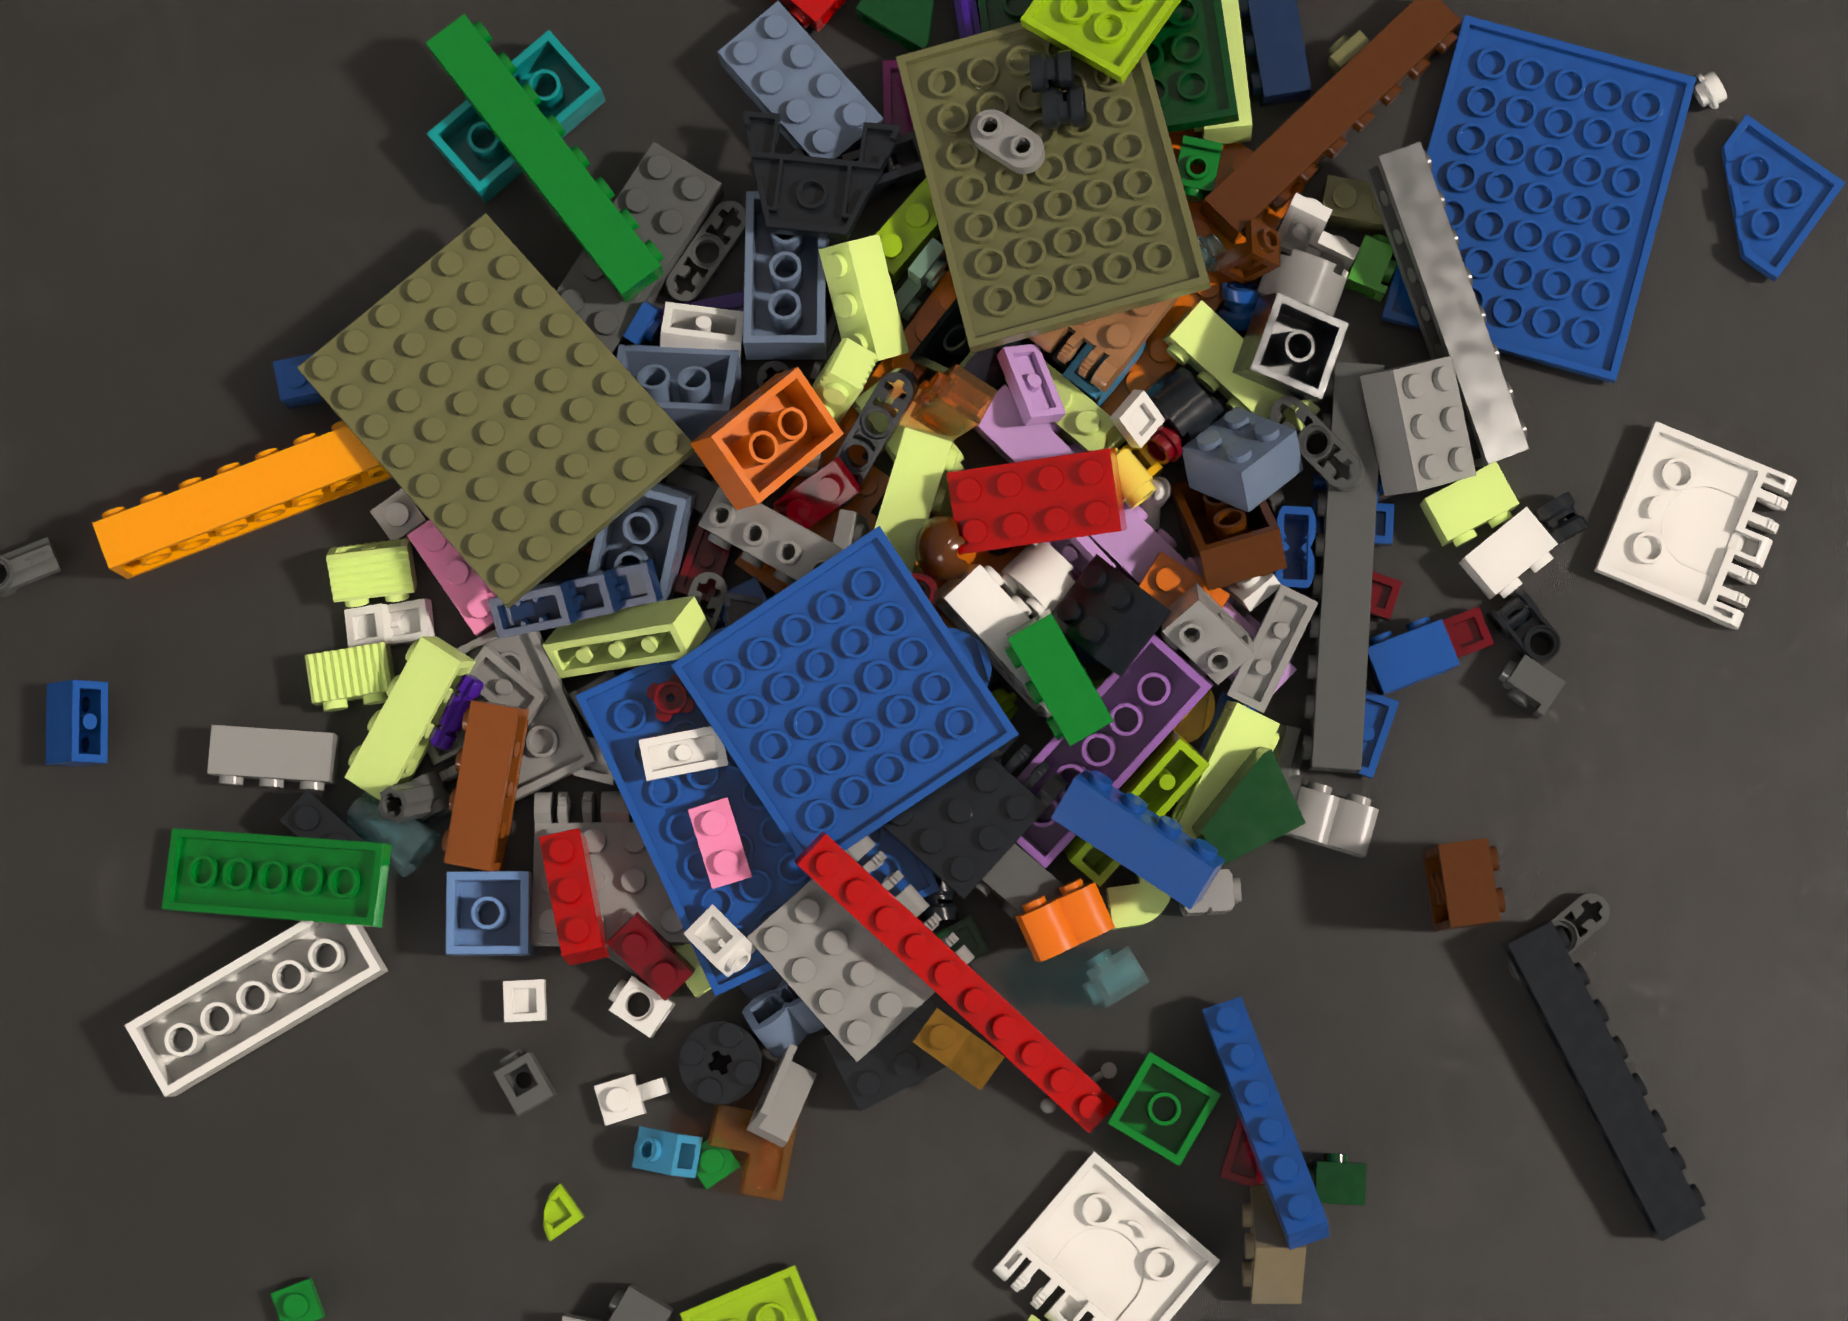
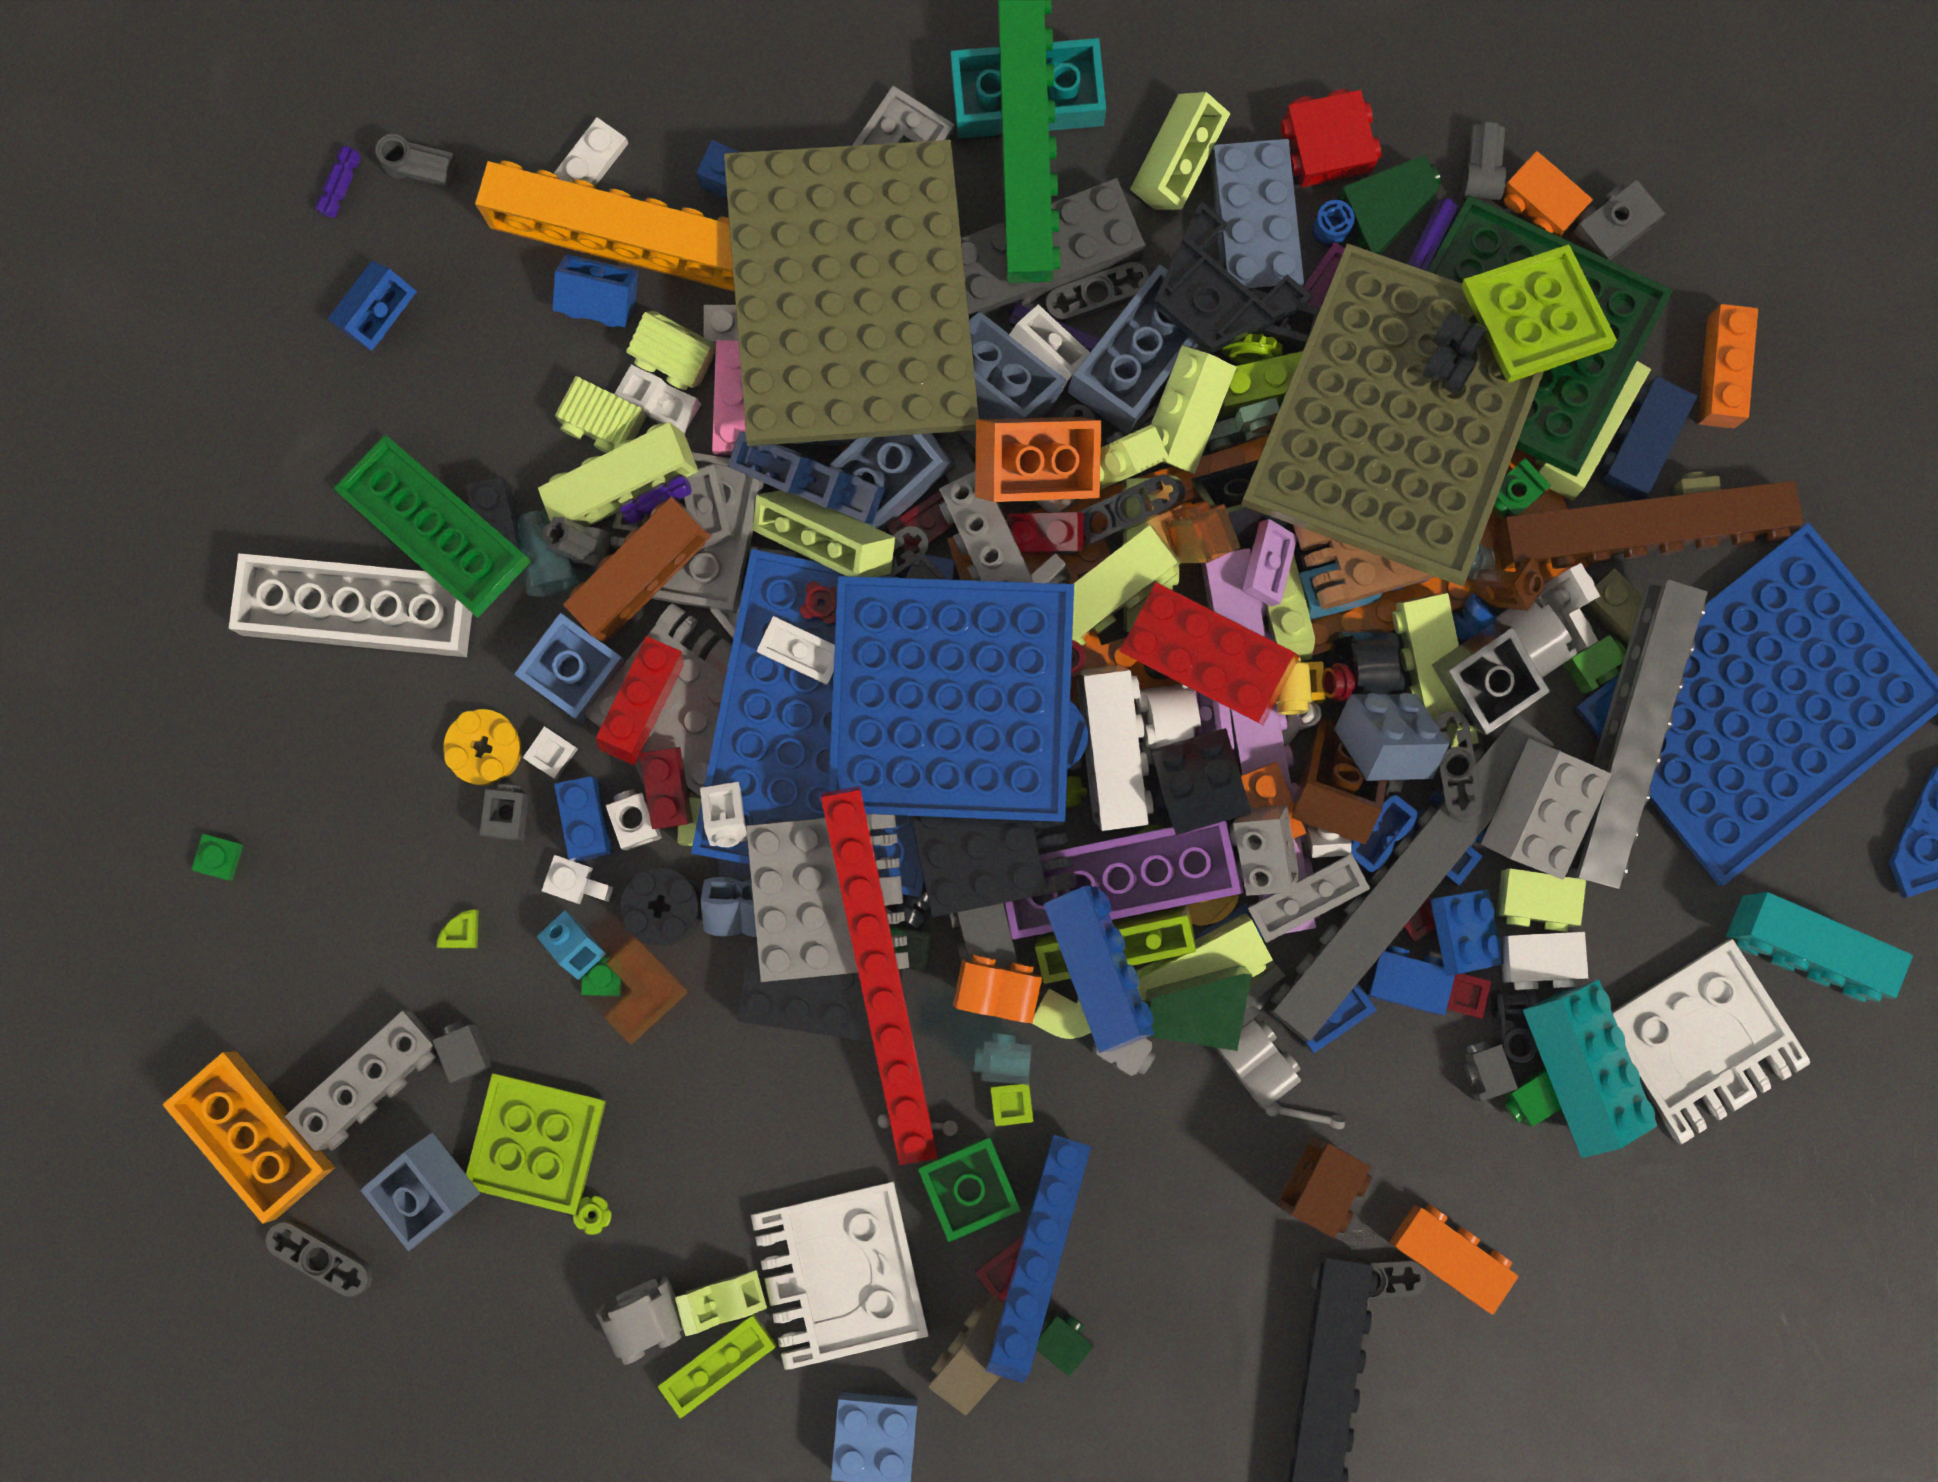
camera: 30 degrees right, 0 degrees up
light grey brick [207,725,340,791] -> none
blue plate [623,301,663,345] -> none
bright pink plate [688,797,752,889] -> none
light grey panel [746,1043,817,1148] -> none
pearl gold slope [913,1008,1004,1091] -> none
reddish brown hair [915,515,968,580] -> none
light grey plate [970,109,1045,174] -> none
green brick [1004,609,1113,746] -> none
white plate [1110,389,1165,448] -> none
black wheel [1534,492,1590,546] -> none
none -> yellow plate [444,709,522,786]
none -> white plate [553,118,628,186]
none -> blue brick [553,254,638,327]
none -> blue brick [554,776,613,862]
none -> light grey plate [852,86,955,146]
none -> lime plate [990,1083,1033,1126]
none -> yellowish green brick [1130,92,1230,210]
none -> lime gear [1222,333,1283,365]
none -> light grey hinge [1265,1102,1346,1129]
none -> blue wheel [1312,200,1355,247]
none -> orange brick [1389,1204,1519,1315]
none -> blue plate [1430,889,1504,976]
none -> green brick [1504,1068,1562,1127]
none -> teal brick [1523,980,1657,1158]
none -> teal brick [1726,892,1913,1003]

